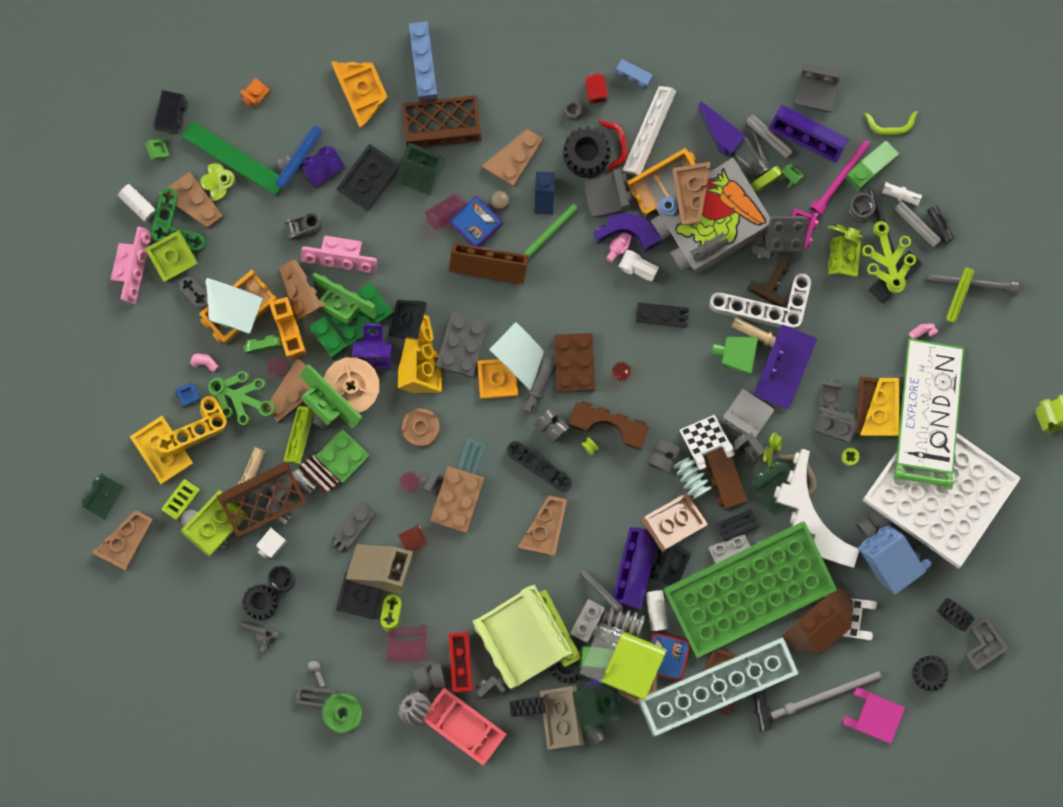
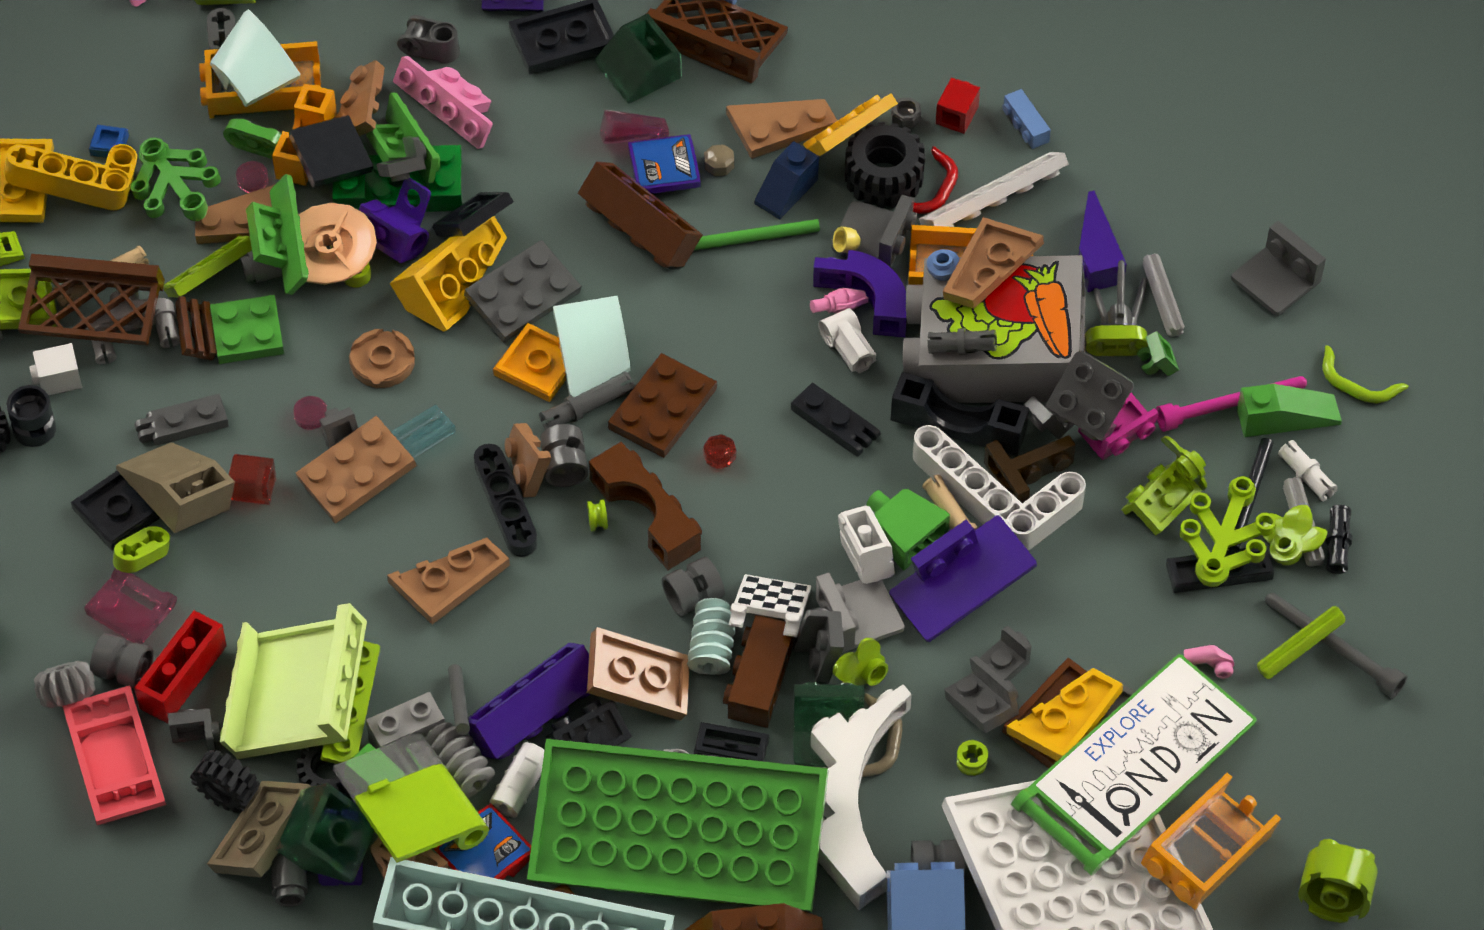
camera: 30 degrees right, 25 degrees down
bright pink arm [190,354,219,373] -> none
dark purple brick [769,104,849,163] -> none
dark grey wheel [848,193,876,223] -> none
none -> black tile [289,115,373,188]
none -> dark grey bracket [377,136,427,182]
none -> medium nougat wing [505,423,551,497]
none -> yellow plate [803,93,898,156]
none -> light yellow hinge [833,227,861,253]
none -> white brick [838,505,895,584]
none -> black arch [890,372,1029,456]
none -> door [1141,773,1281,910]
none -> lime plate [1263,505,1328,565]

